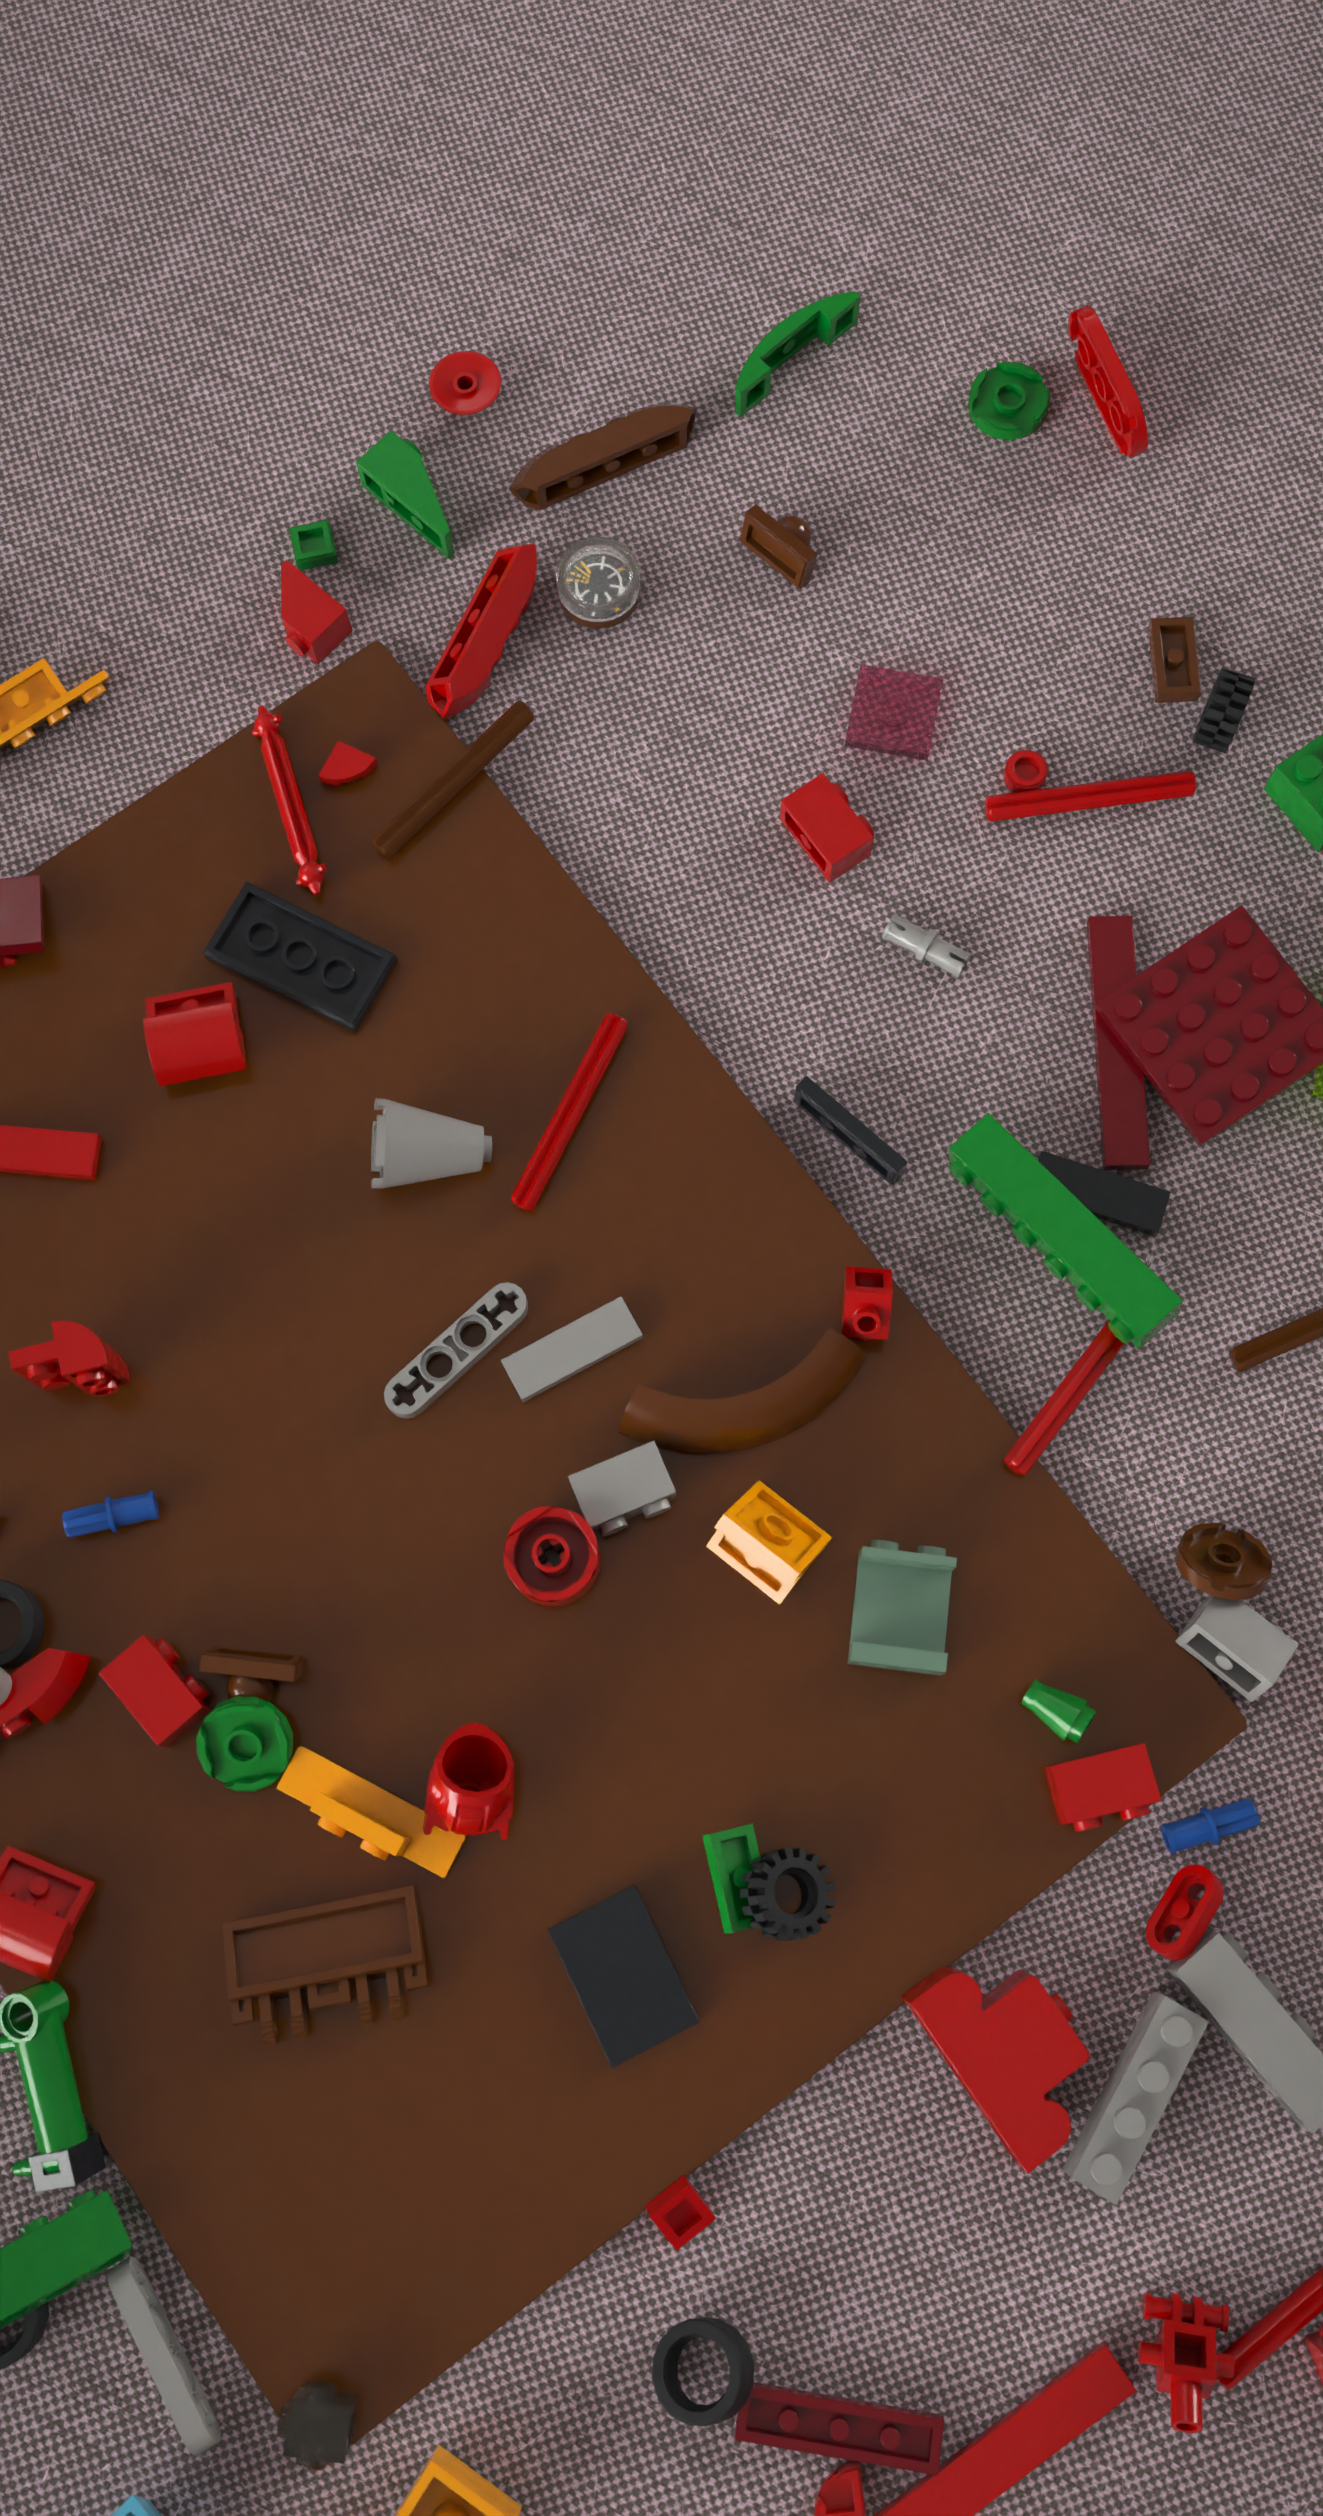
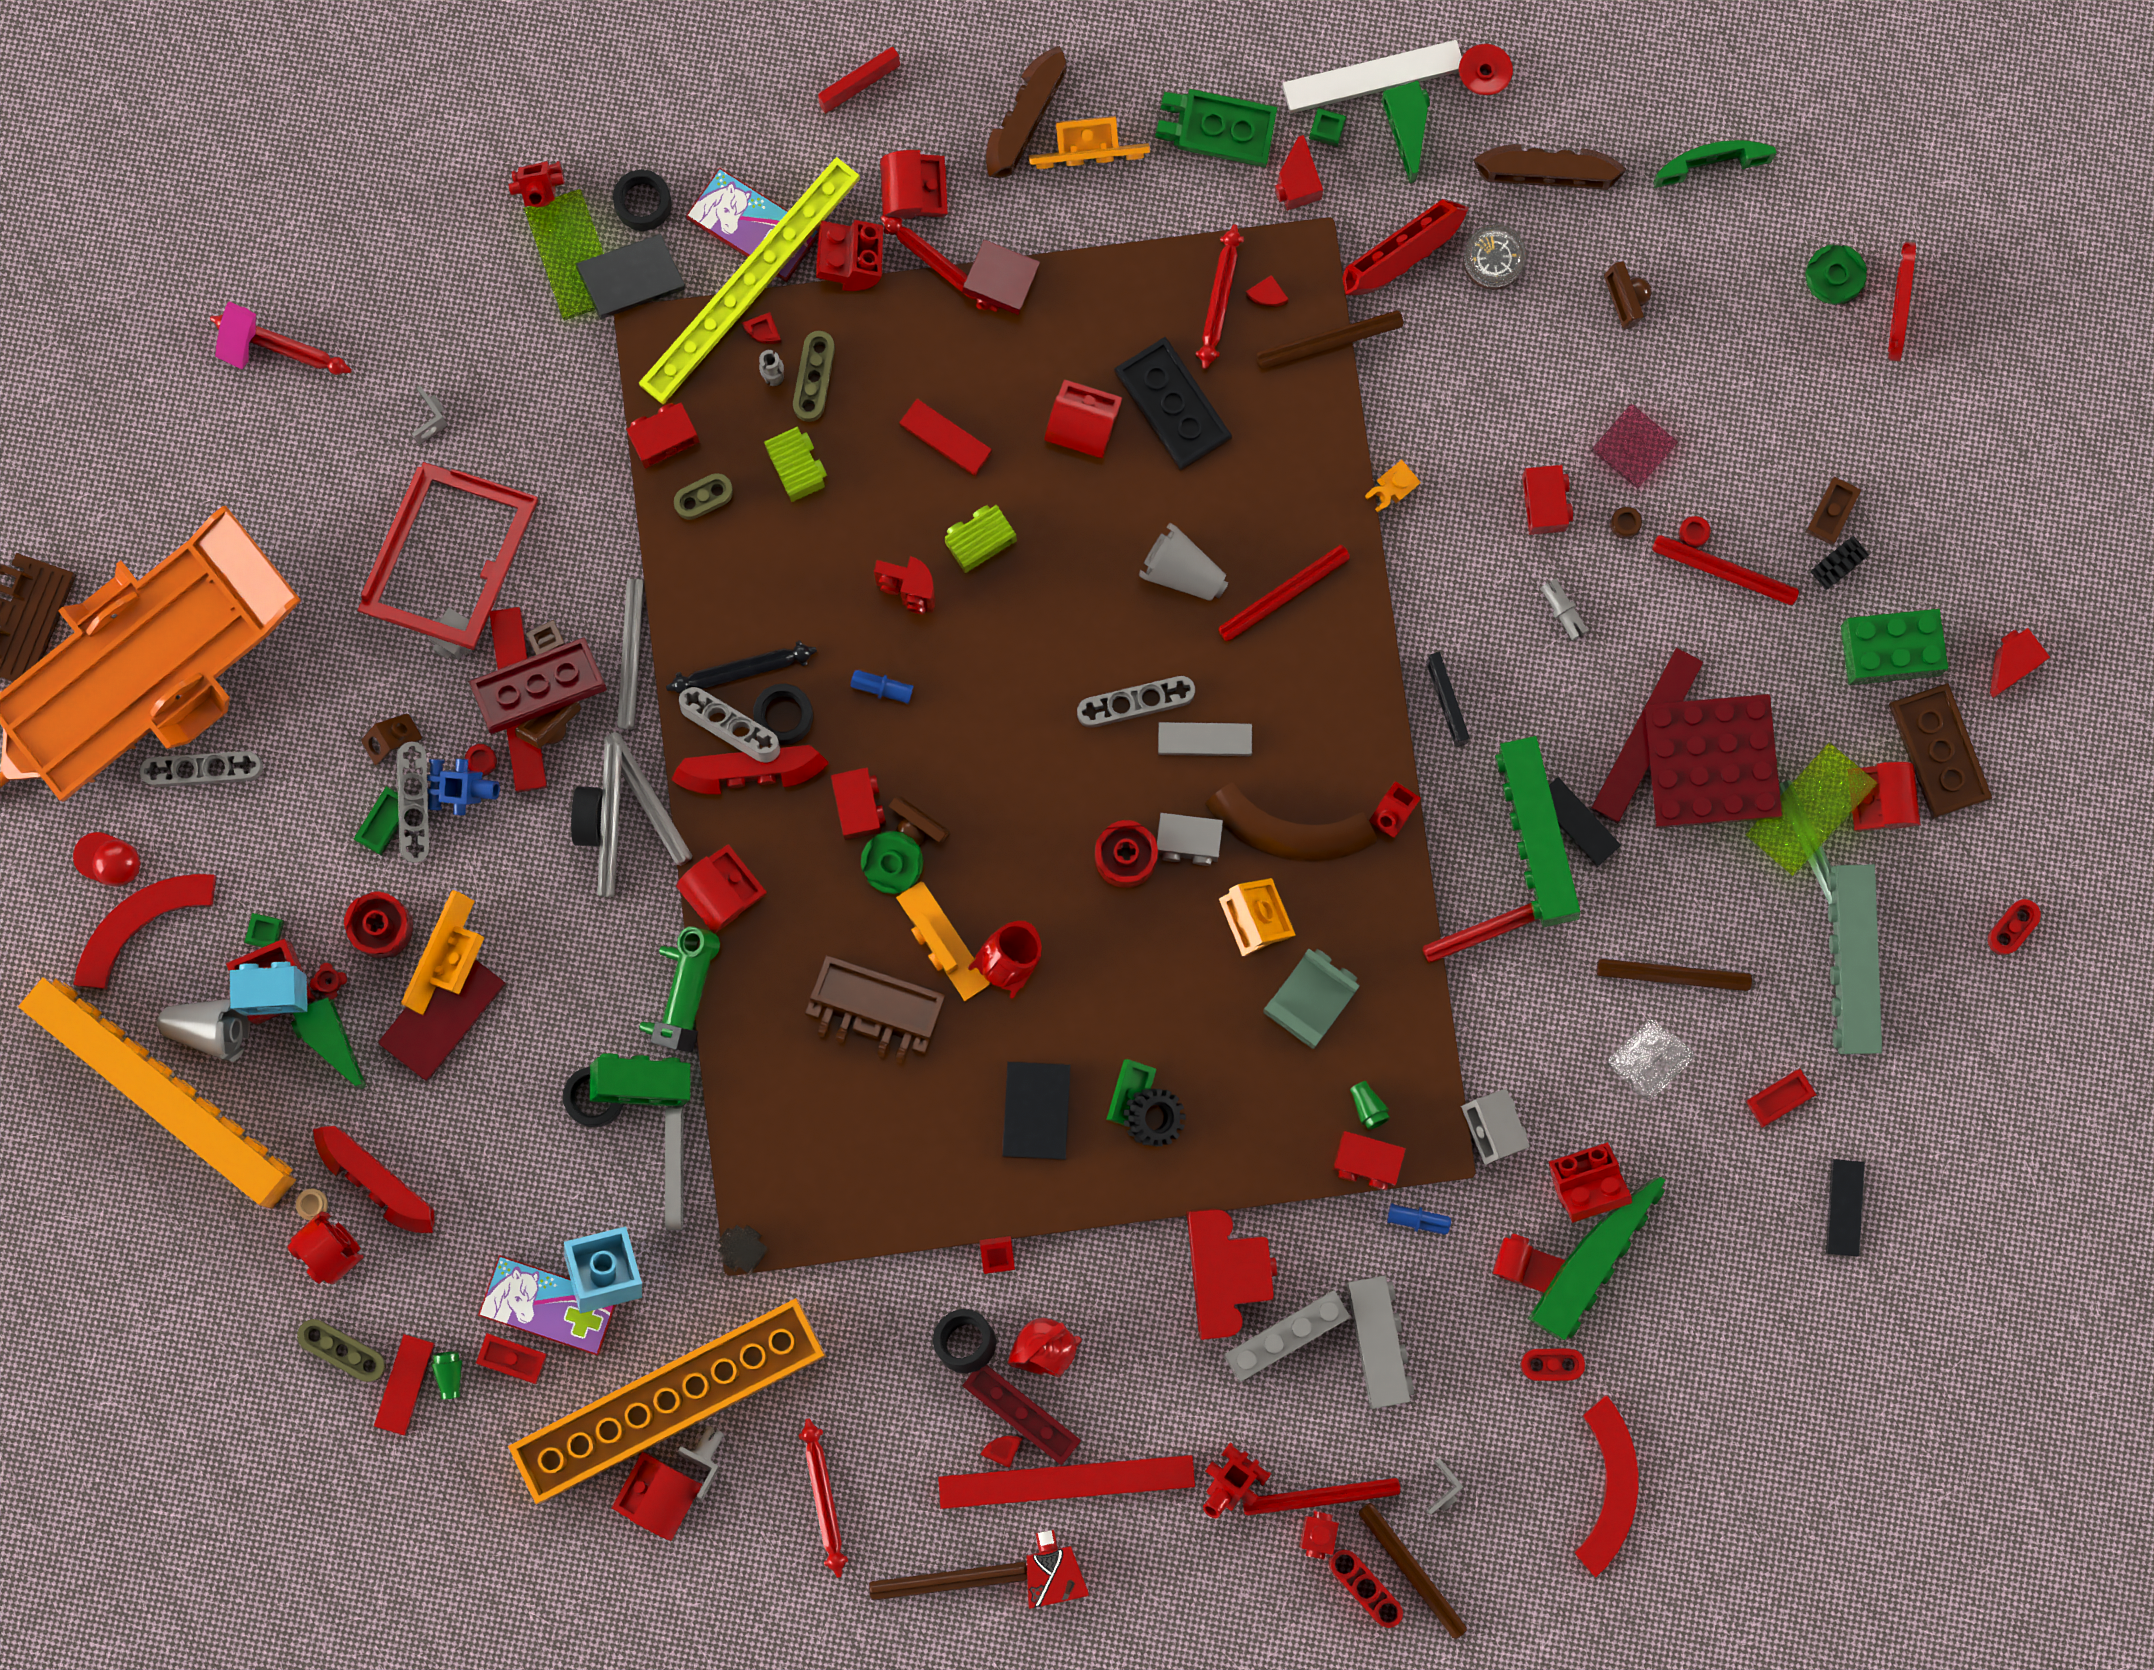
camera: 25 degrees right, 5 degrees up
red plate [1145,1864,1224,1961] -> none
reddish brown plate [1176,1523,1272,1600] -> none
none -> lime brick [944,505,1017,573]
none -> red helmet [1007,1317,1082,1378]
none -> green tile [1155,89,1278,168]
none -> white tile [1282,40,1462,114]
none -> light orange plate [1365,459,1421,512]
none -> reddish brown tile [1610,507,1642,539]

